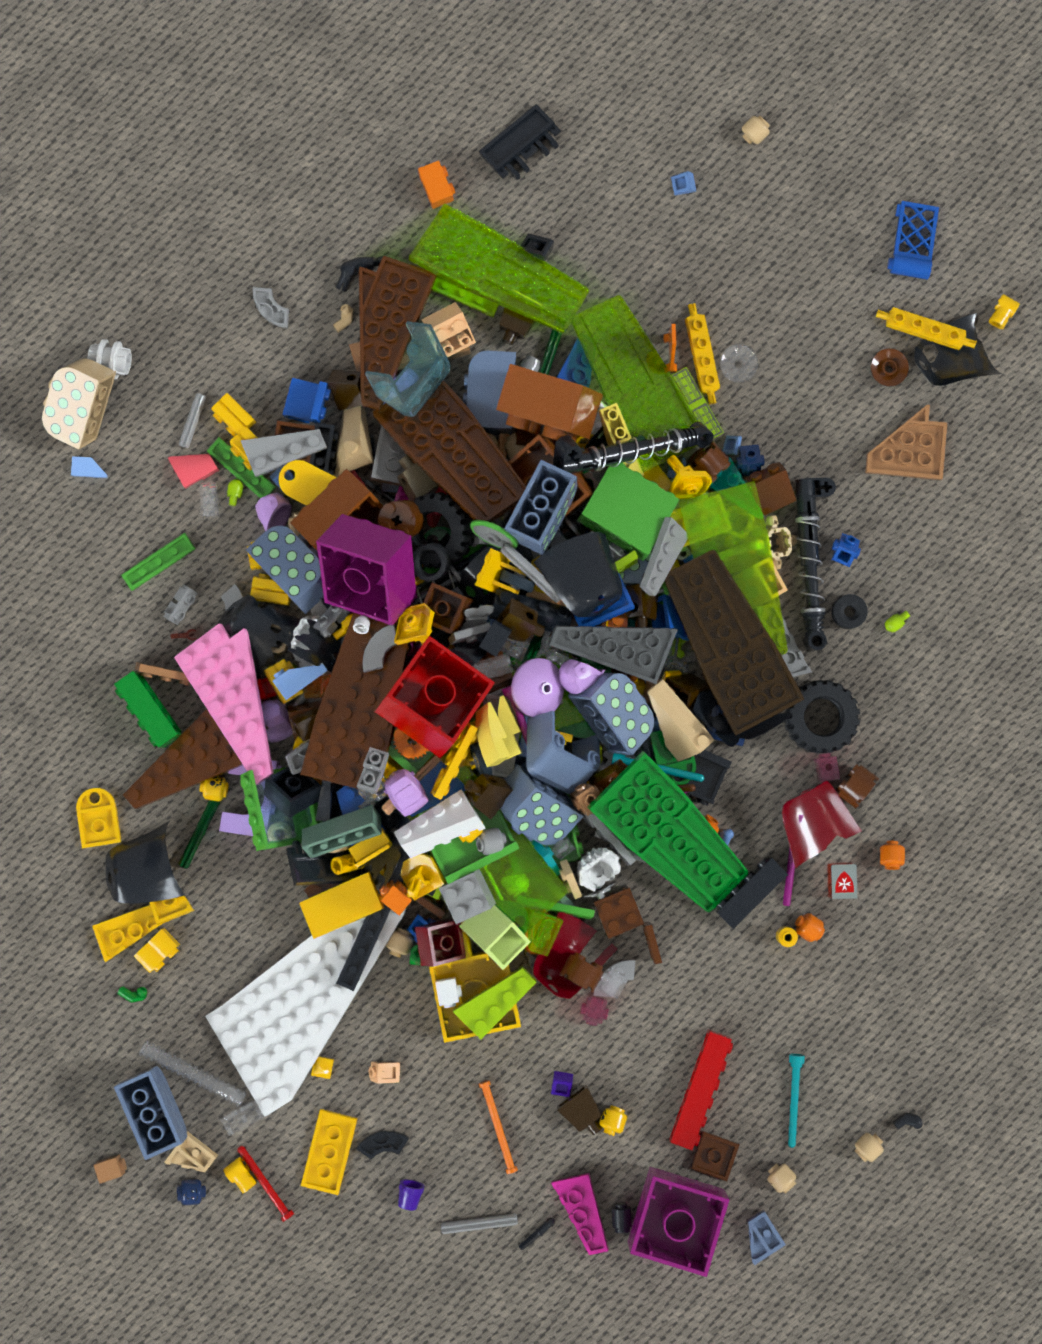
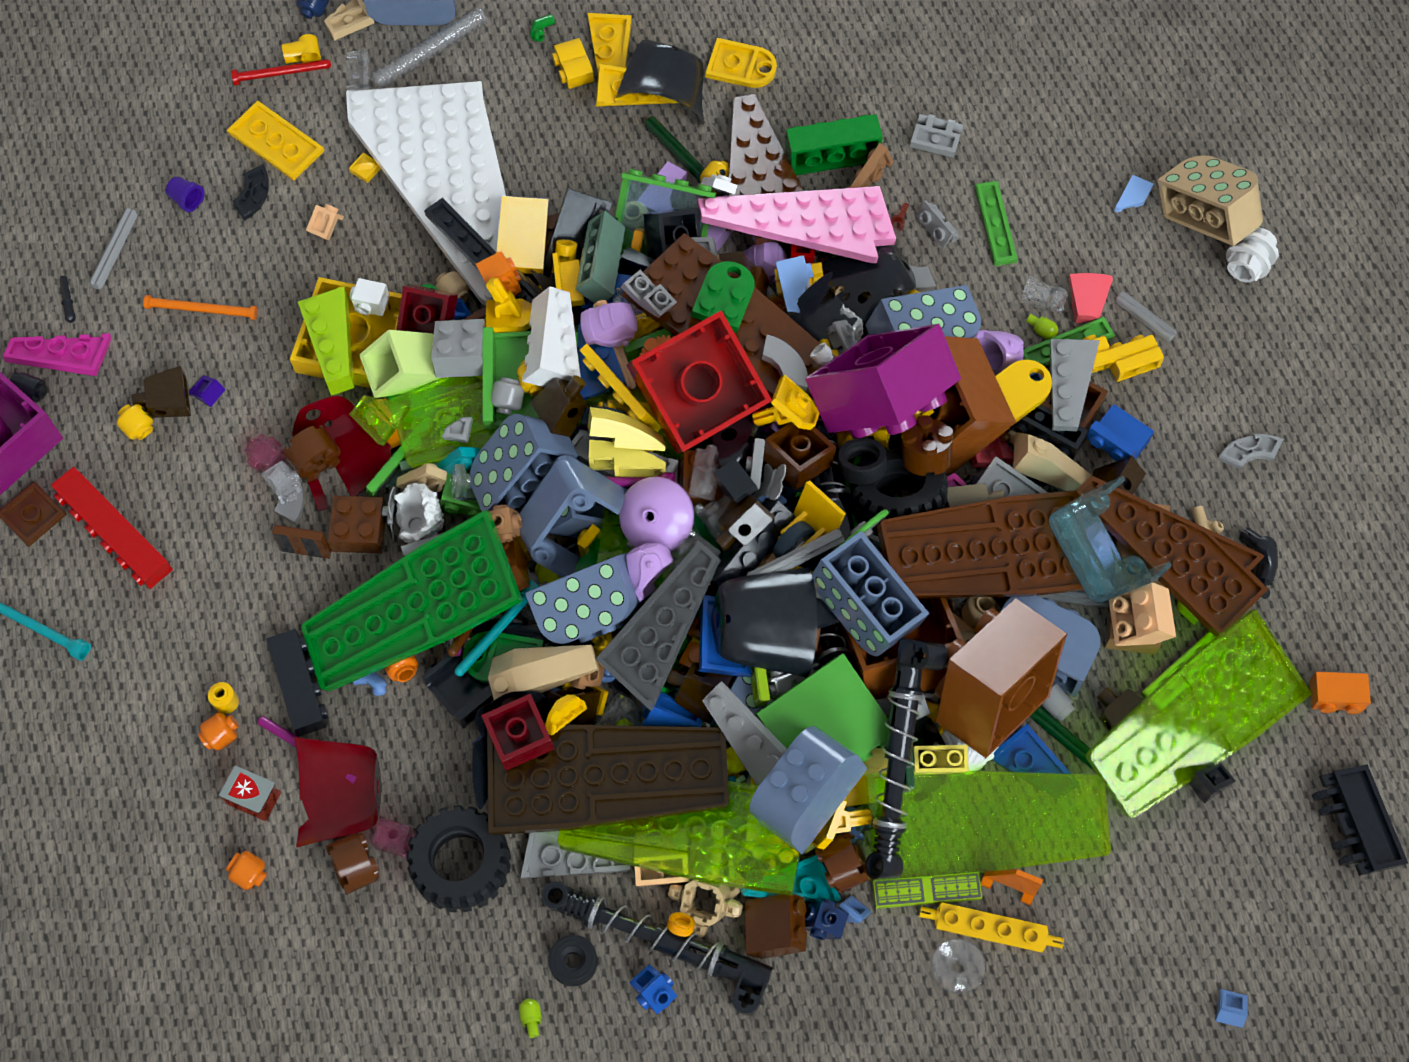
camera: 120 degrees right, 20 degrees down
none -> light grey tile [442,417,473,443]
none -> dark red brick [481,693,554,771]
none -> yellow plate [545,695,587,736]
none -> light orange tile [631,228,645,252]
none -> light orange tile [667,912,695,937]
none -> green plate [690,261,755,333]
none -> white plate [701,174,737,194]
none -> sand blue brick [750,726,867,855]
none -> light grey plate [910,114,964,158]

